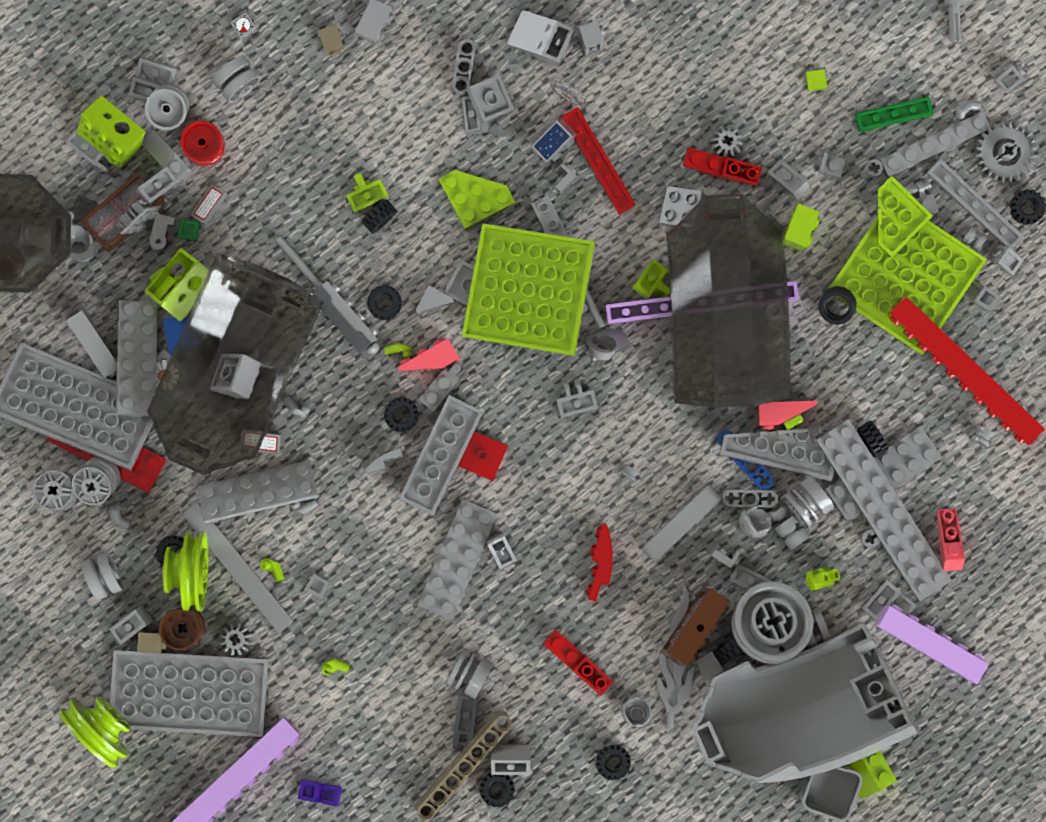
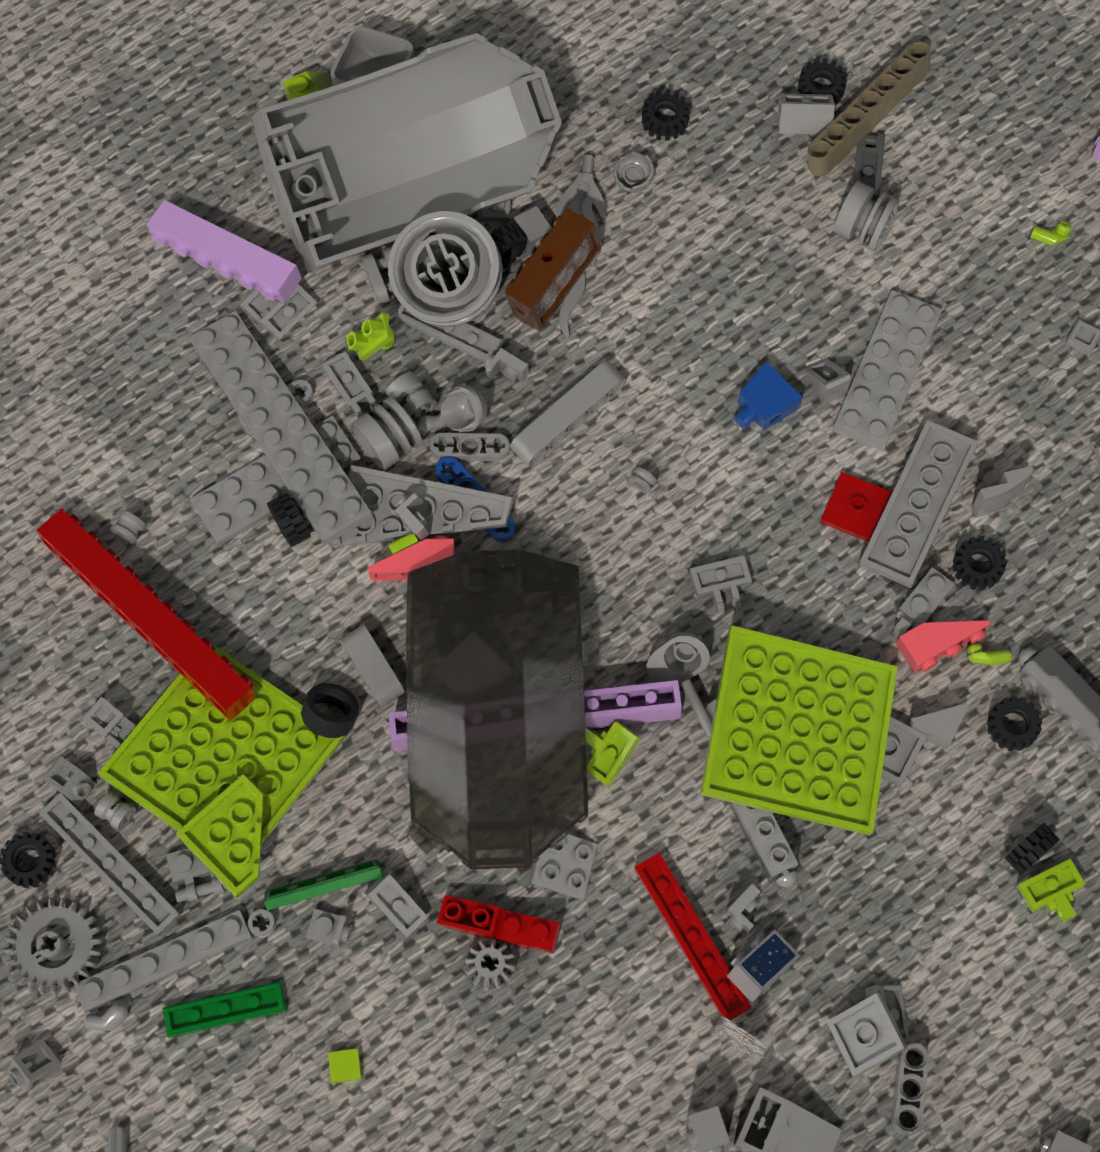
camera: 175 degrees left, 15 degrees down
dark purple slope [298,779,342,806] -> none
lime plate [438,170,515,230] -> none
red slope [543,629,613,696] -> none
red slope [586,523,613,602] -> none
lime brick [780,203,821,252] -> none
coral slope [937,508,965,571] -> none
none -> green tile [264,859,382,911]
none -> light grey hinge [321,351,378,419]
none -> light grey beam [339,625,405,708]
none -> light grey bracket [394,492,430,541]
none -> blue torso [734,362,803,430]

